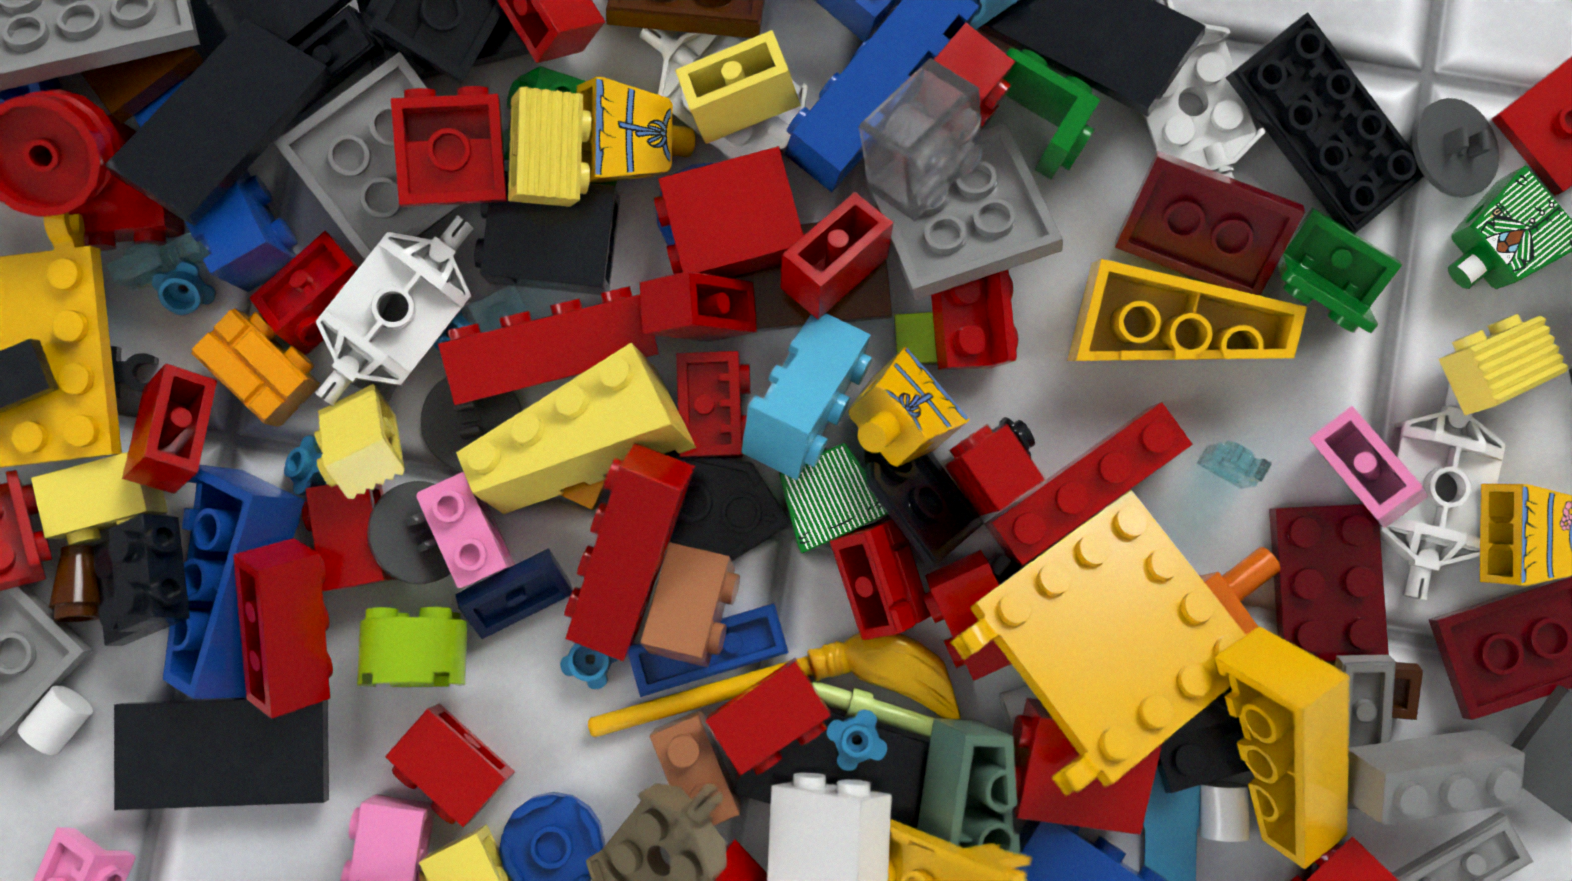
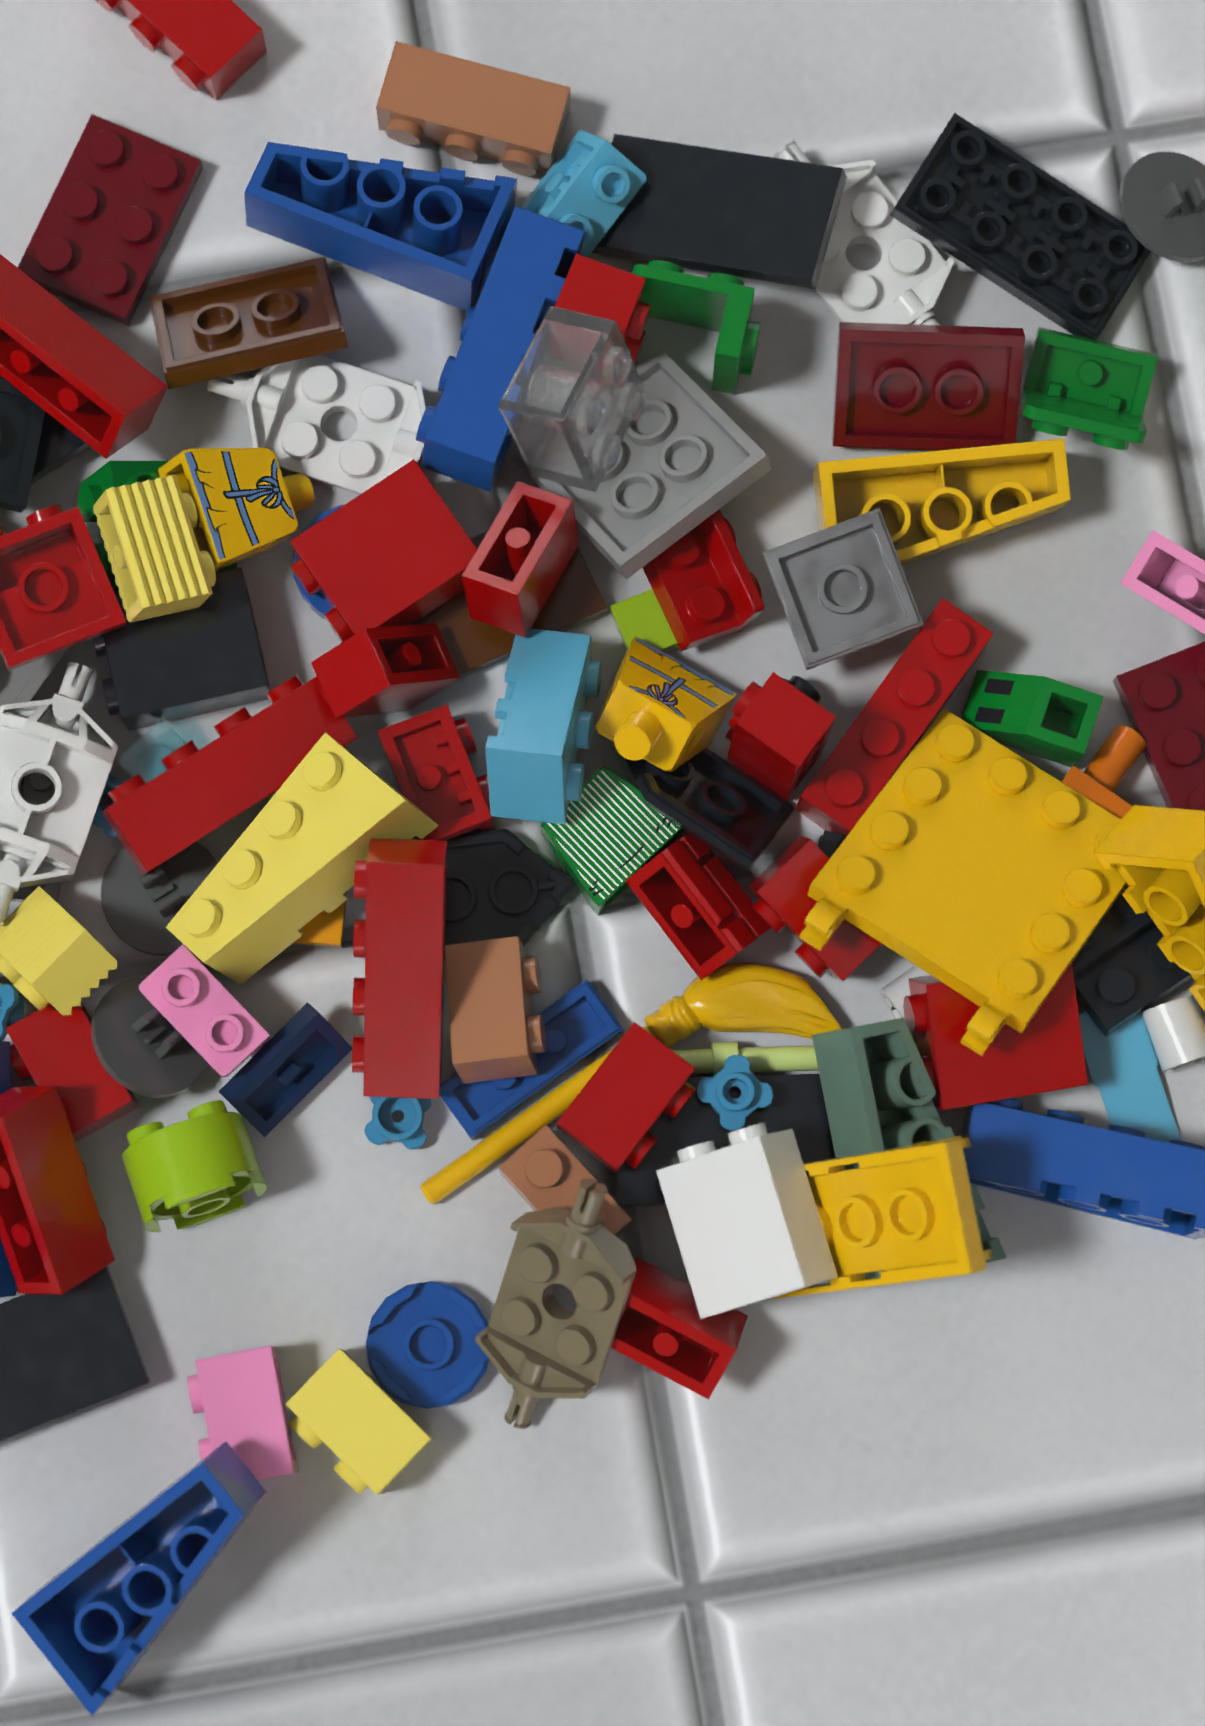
camera: 25 degrees left, 5 degrees down
red brick [385,703,515,827] -> none
light yellow brick [675,30,801,144] -> none
clear light blue plate [1196,441,1272,489] -> none
none -> flat silver tile [763,508,924,670]
none -> green slope [961,670,1104,767]

